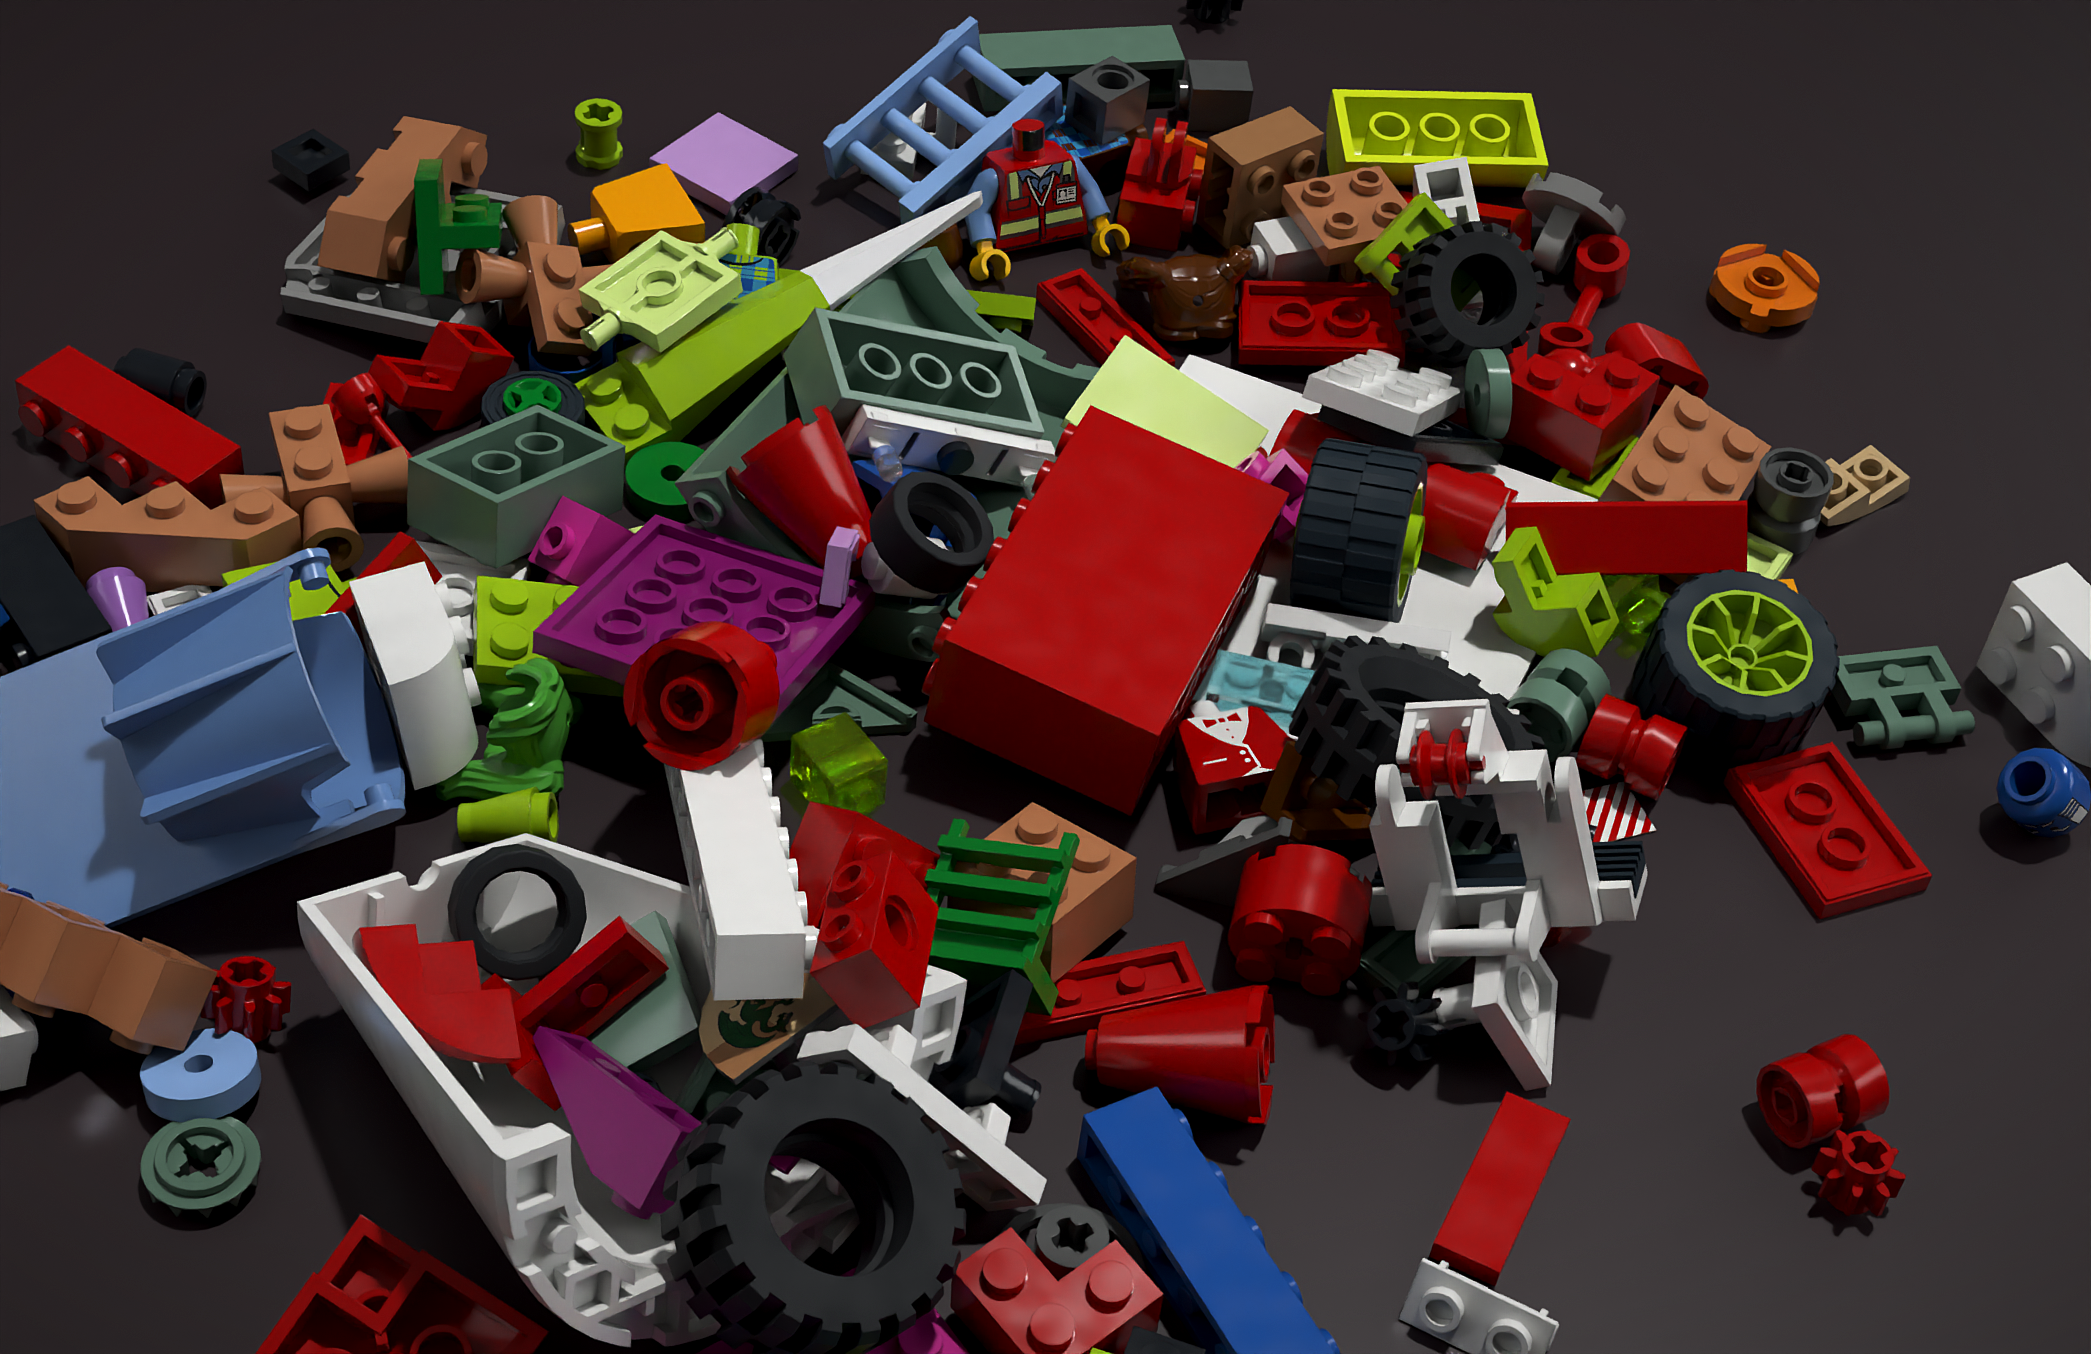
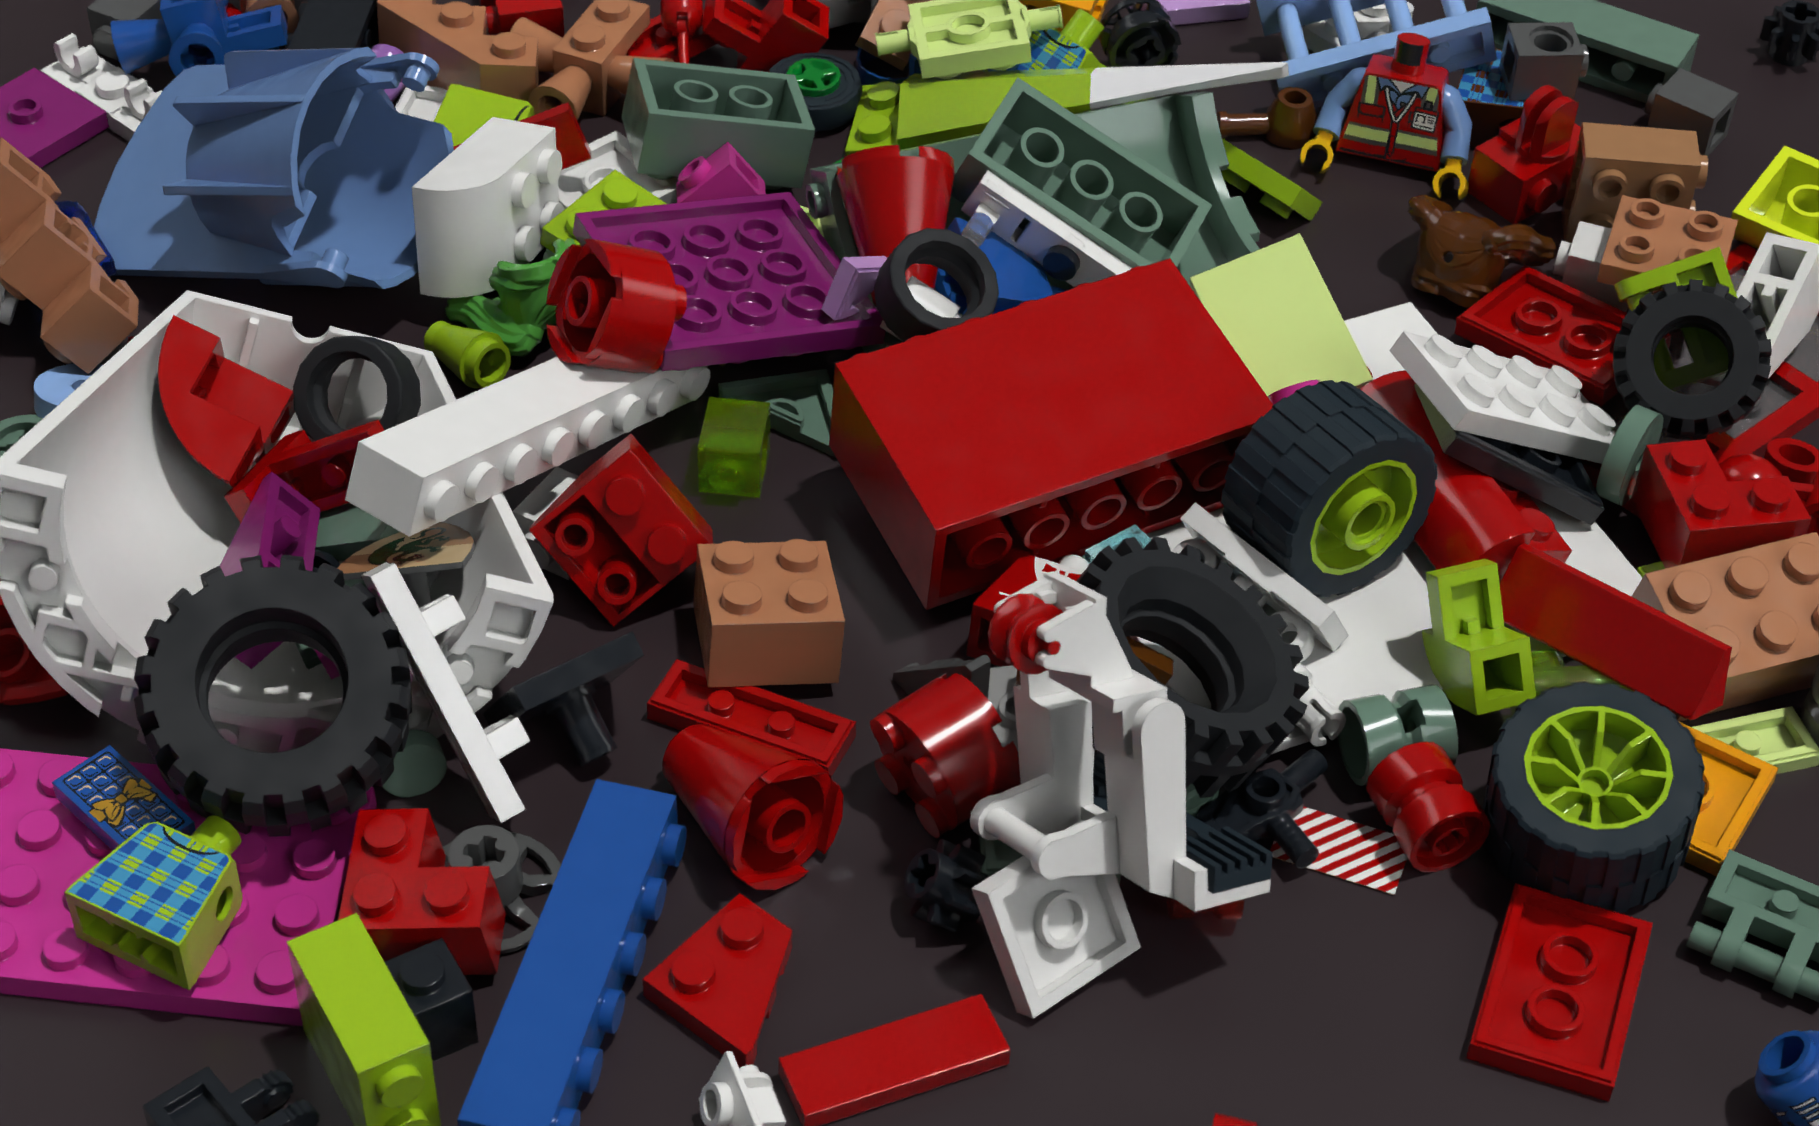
camera: 45 degrees right, 0 degrees up
red brick [810,850,939,1029] -> none
green plate [924,818,1080,1016] -> none
red tile [1036,268,1175,367] -> none
none -> red wing [643,893,793,1067]

